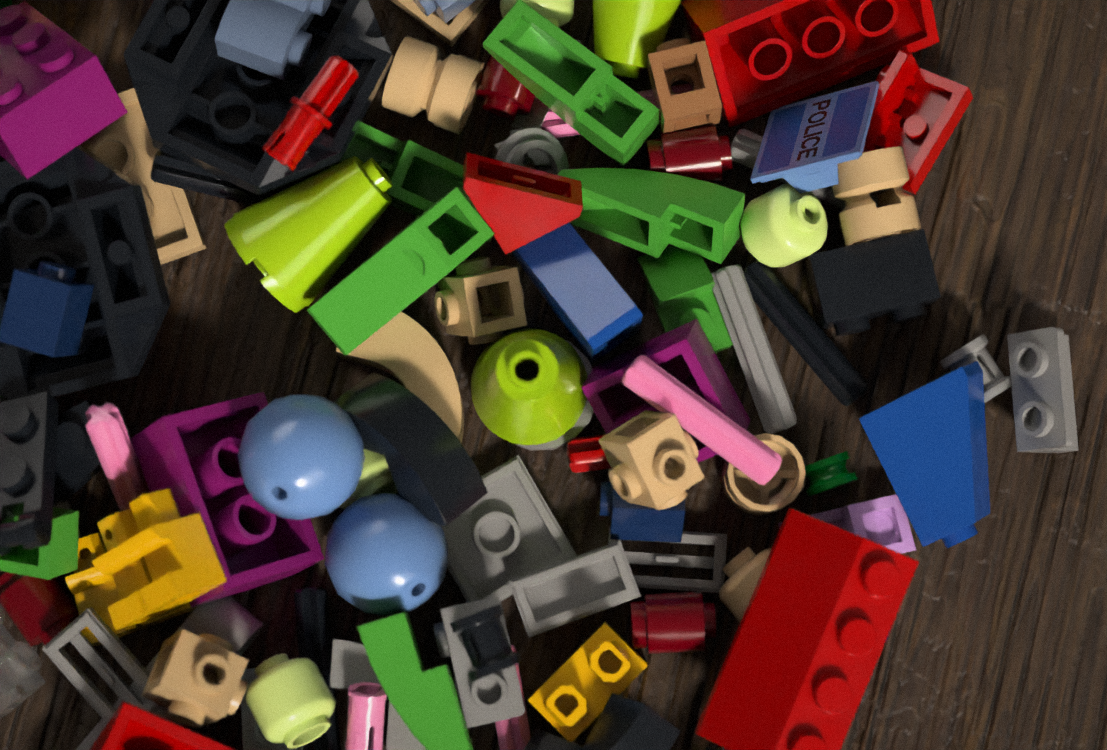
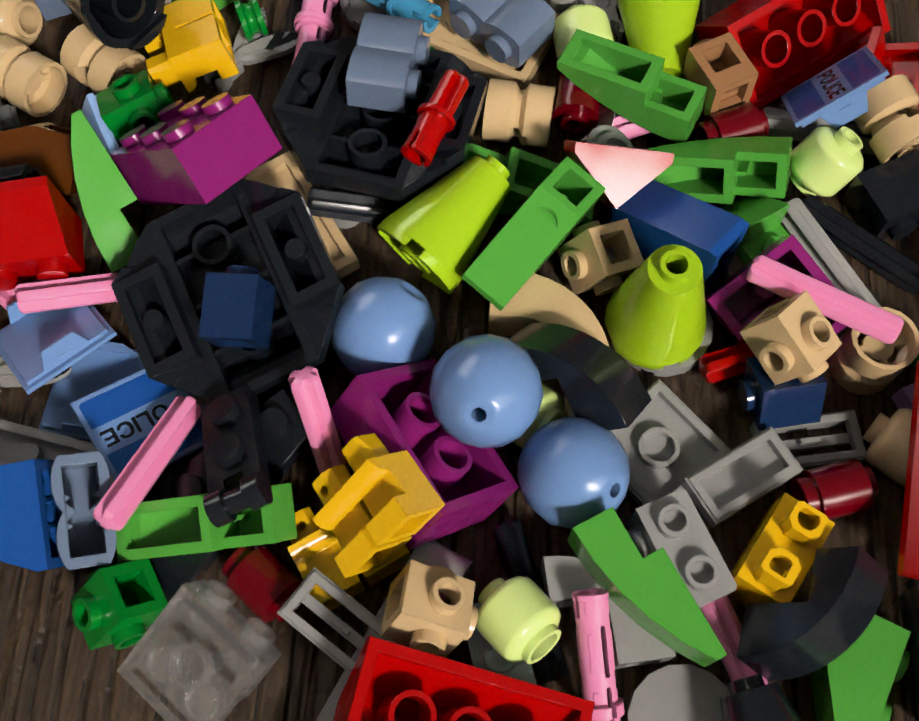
camera: 10 degrees left, 15 degrees down
black bush [450,604,523,681] -> none
none -> medium blue piece [331,276,436,375]

